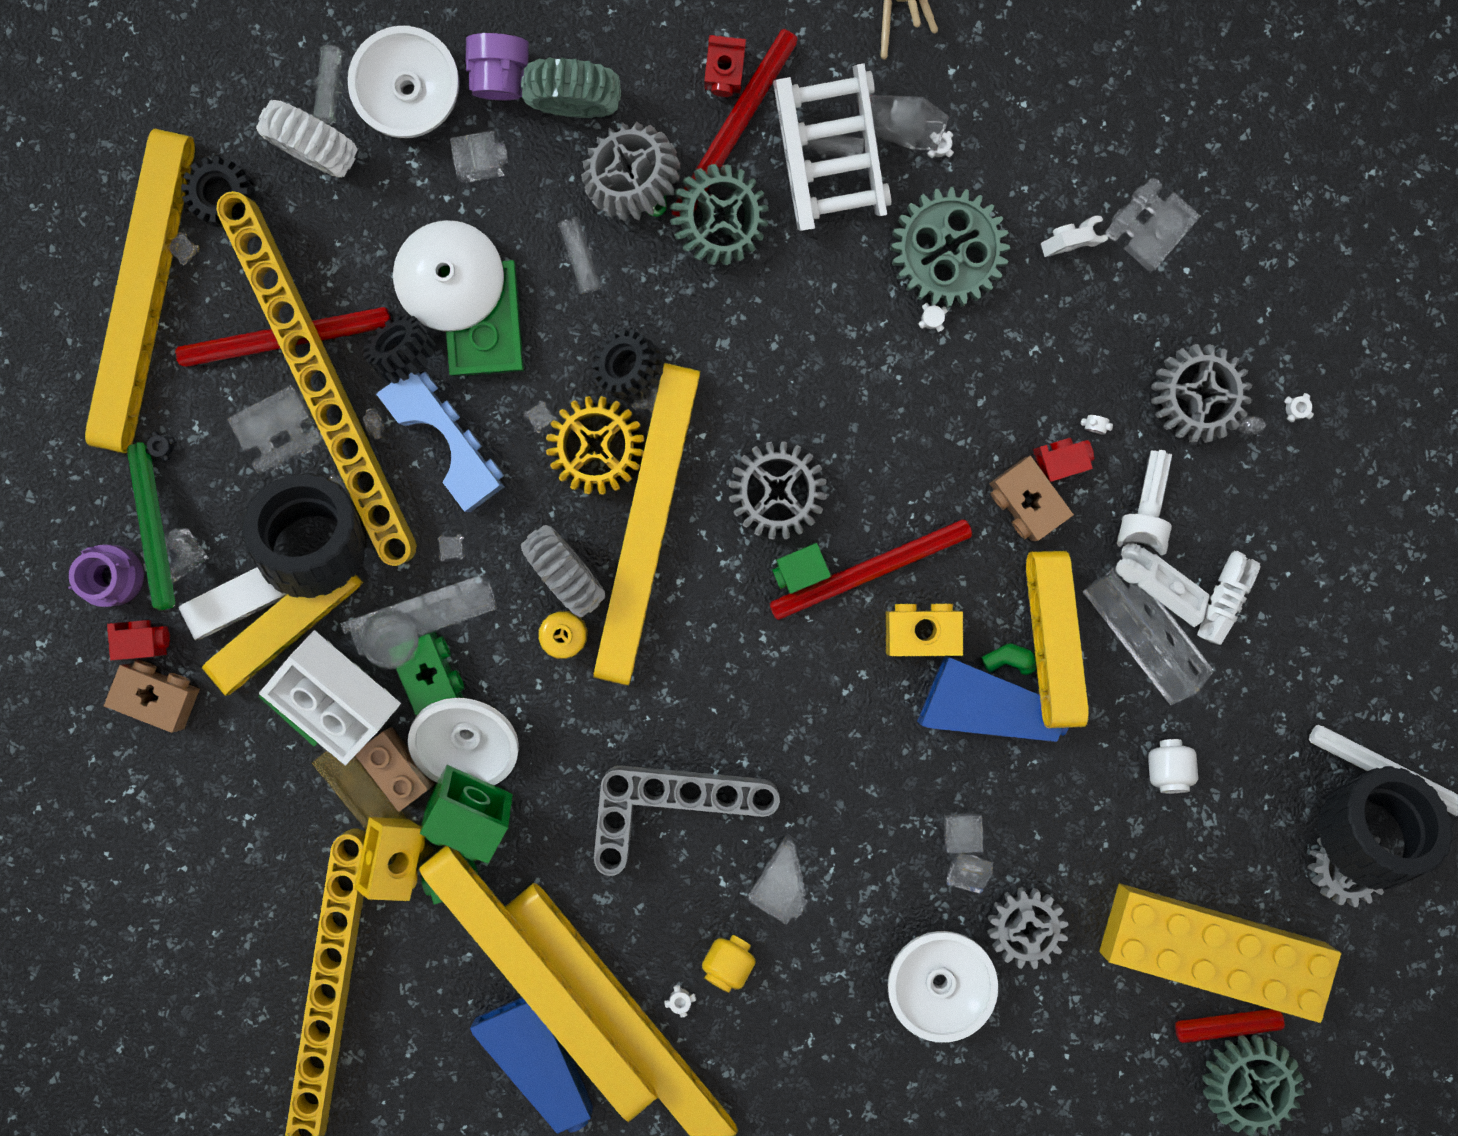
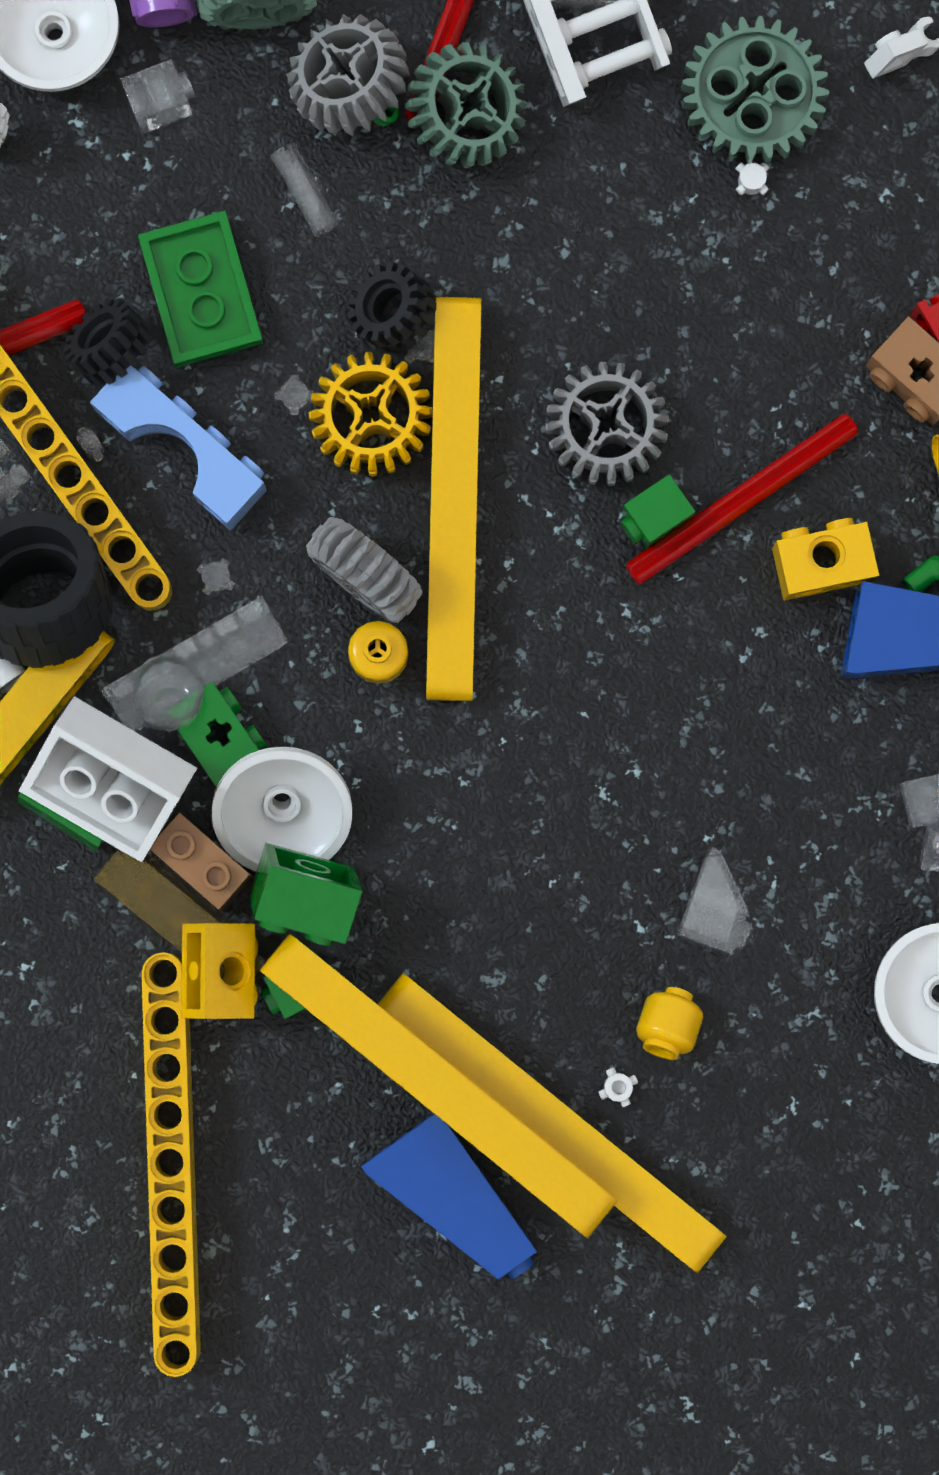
camera: 20 degrees left, 5 degrees down
white dish [393,220,504,331] -> none
light grey beam [594,765,780,876] -> none

